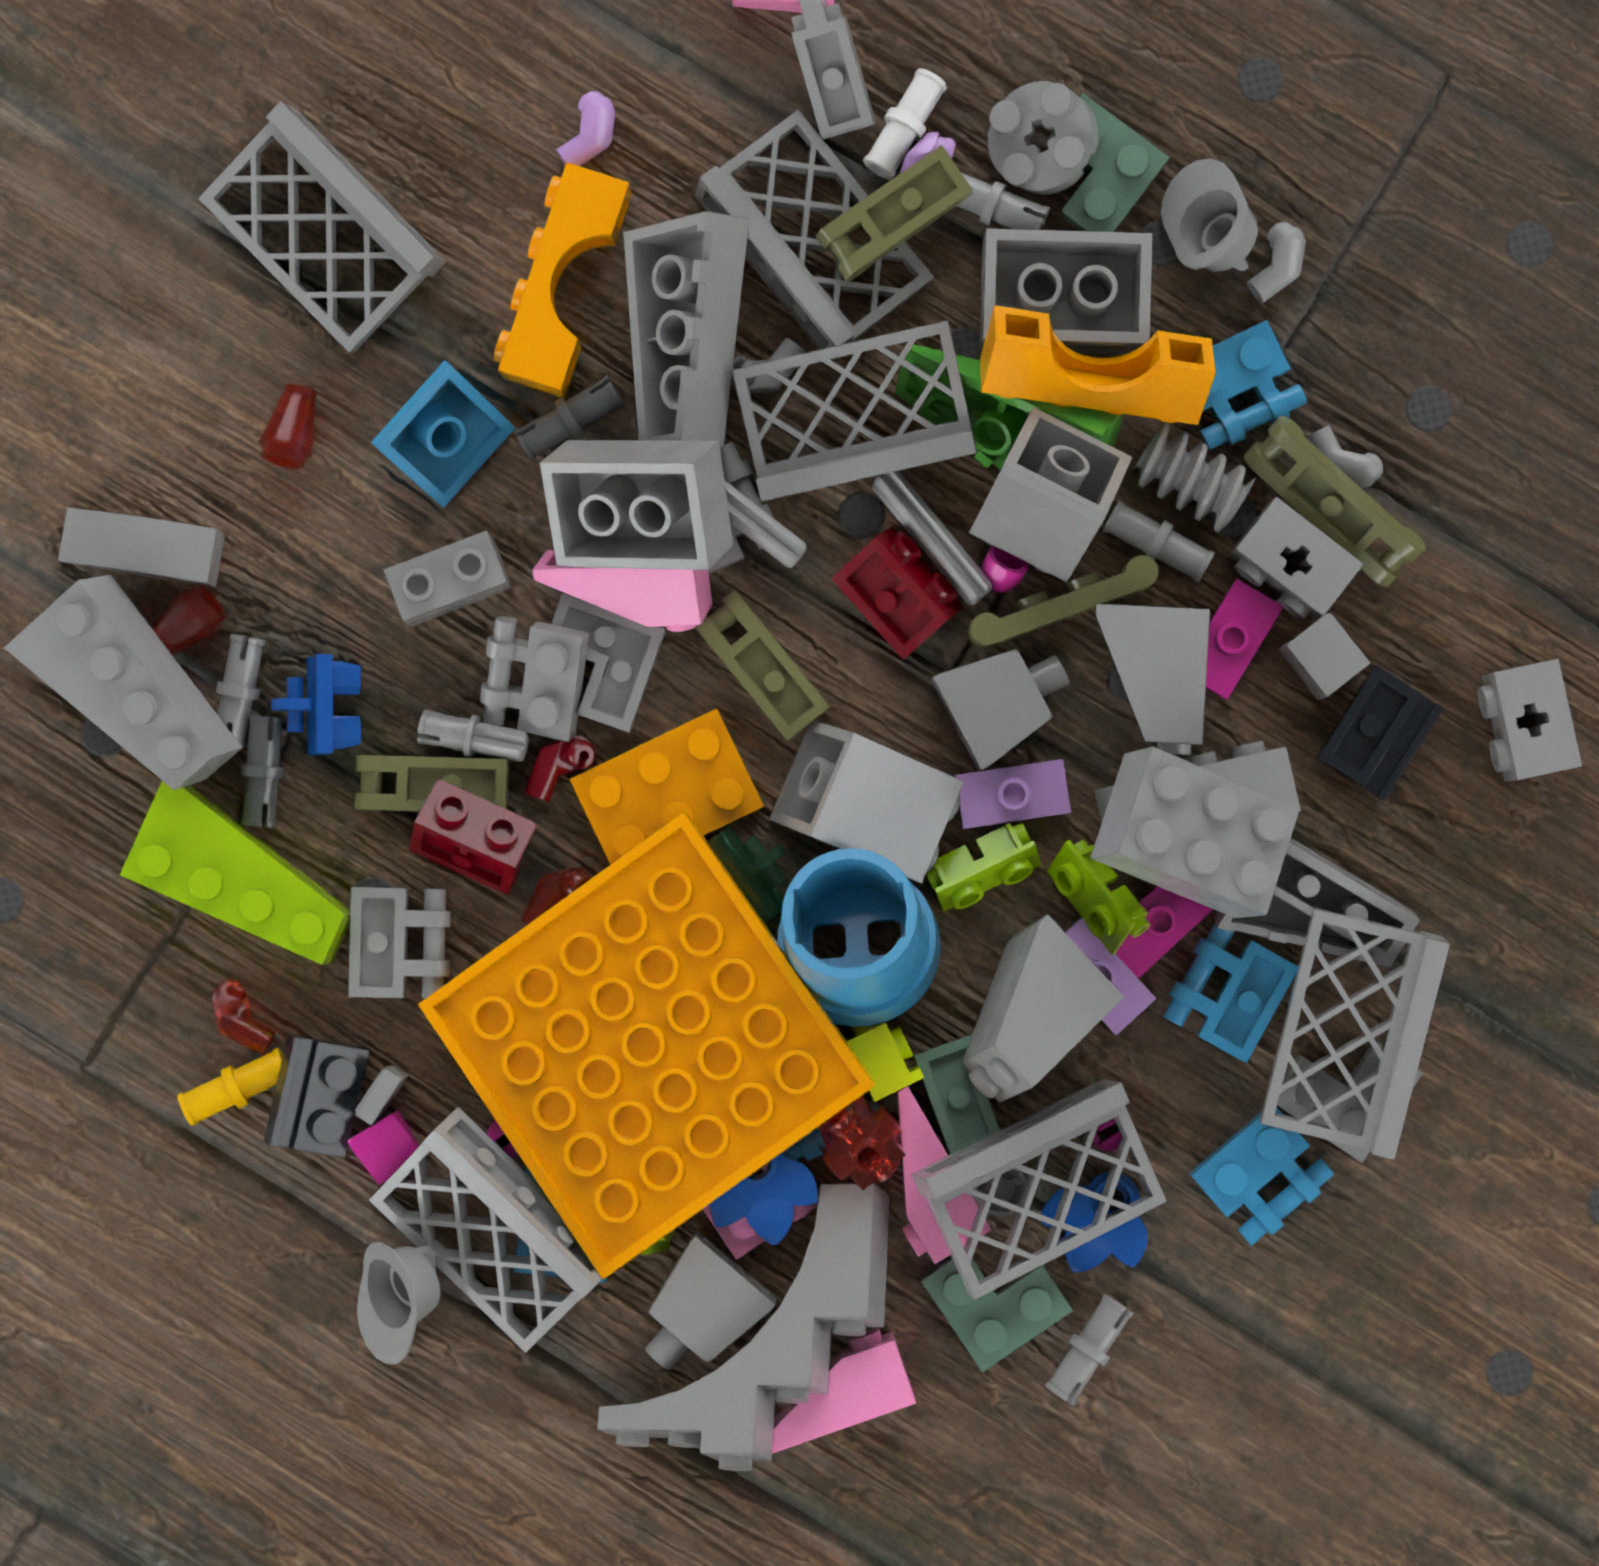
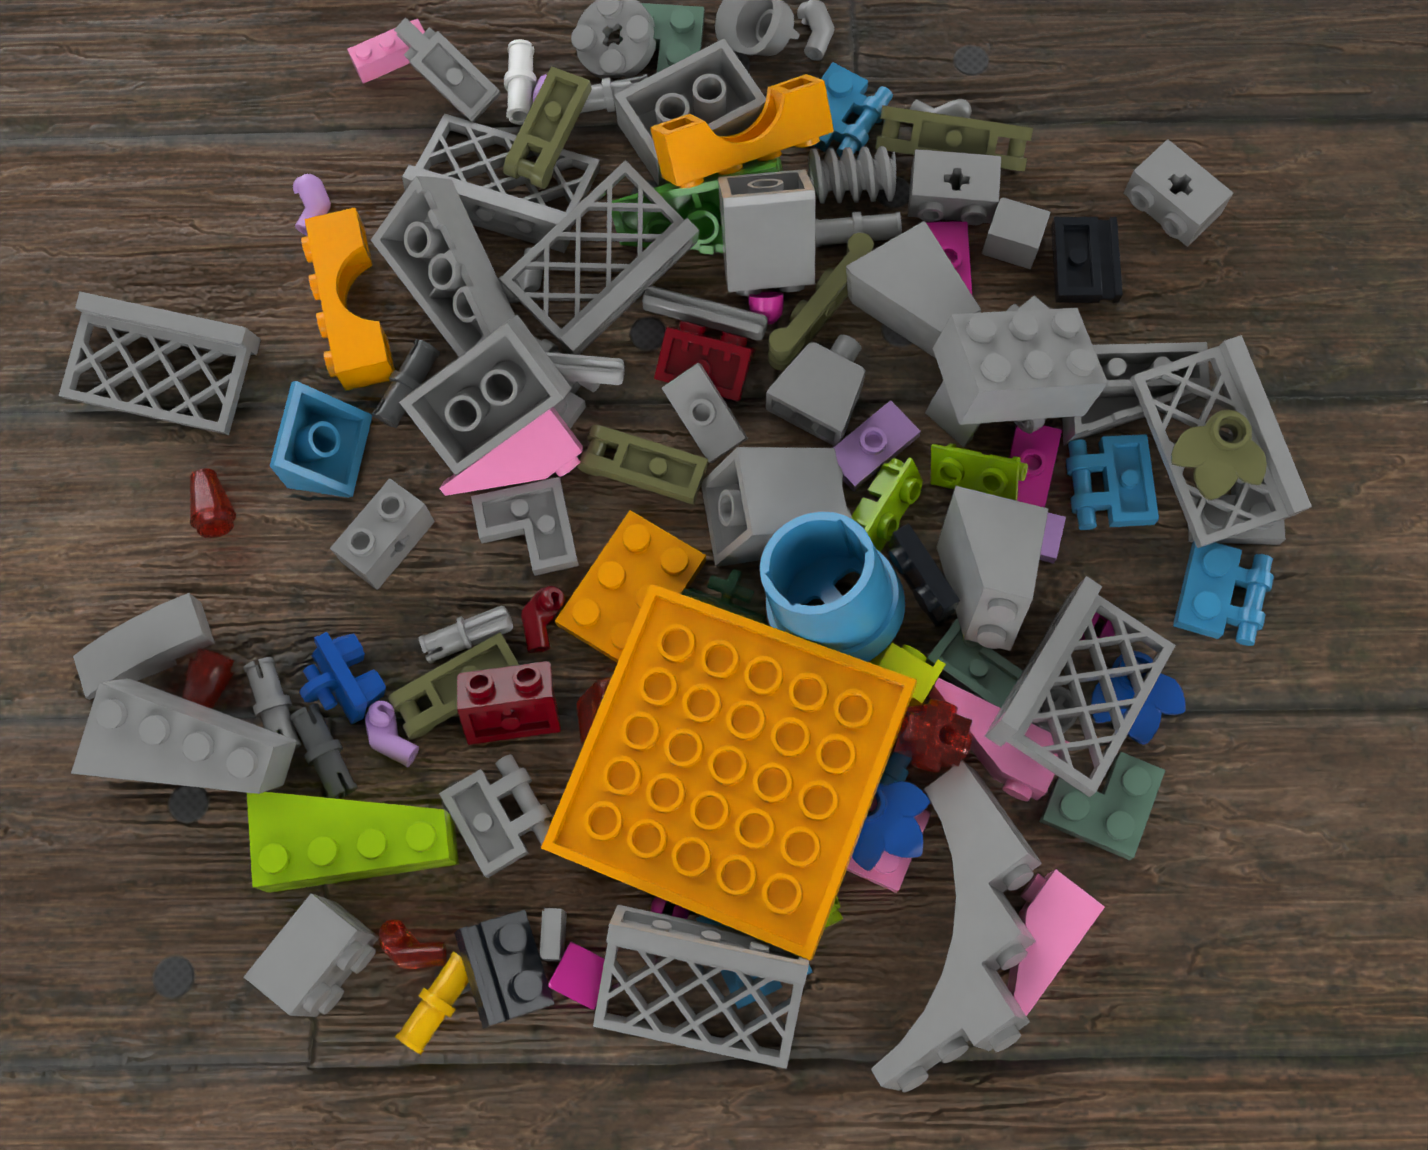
camera: 30 degrees left, 15 degrees down
light grey piece [357,1242,441,1365] -> none
light grey plate [480,616,589,742] -> none
light grey torso [645,1229,776,1370] -> none
light grey pin [1044,1294,1134,1406] -> none
none -> light grey brick [244,893,379,1017]
none -> lavender arm [365,701,419,767]
none -> light grey plate [662,363,748,463]
none -> black plate [887,523,960,627]
none -> olive plate [1171,410,1267,501]

